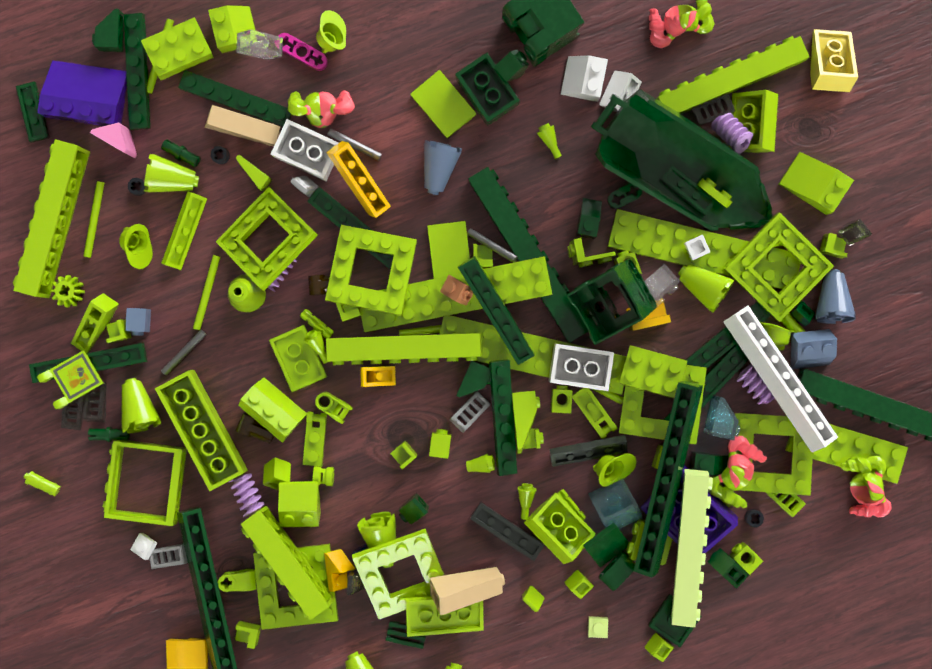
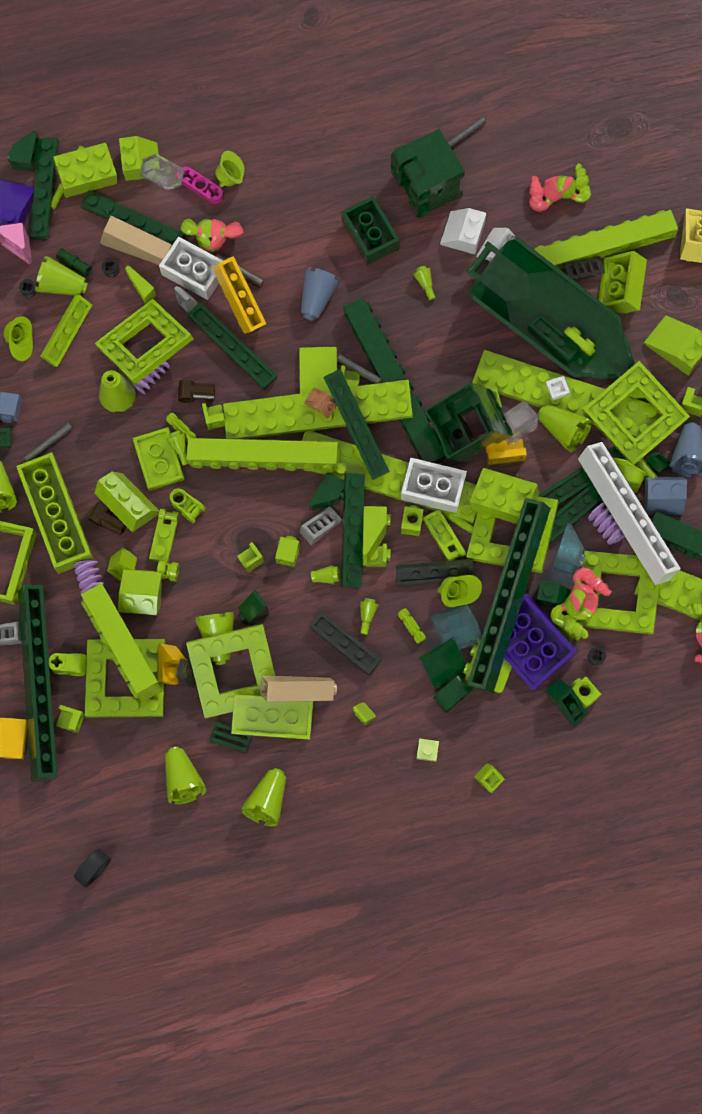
camera: 10 degrees right, 15 degrees down
lime bar [193,255,220,330] -> none
lime plate [325,225,417,316] -> none
yellow slope [361,366,396,387] -> none
lime tile [410,70,476,139] -> none
dark green slope [494,50,529,82] -> none
lime slope [524,493,596,564] -> none
lime slope [565,570,594,599] -> none
lime bracket [567,238,616,268] -> none
dark green slope [576,198,602,239] -> none
dark green beam [607,183,642,209] -> none
dark green tile [648,593,702,648] -> none
yellowish green brick [671,469,713,627] -> none
lavender piece [711,113,753,154] -> none
lime slope [765,492,806,517] -> none

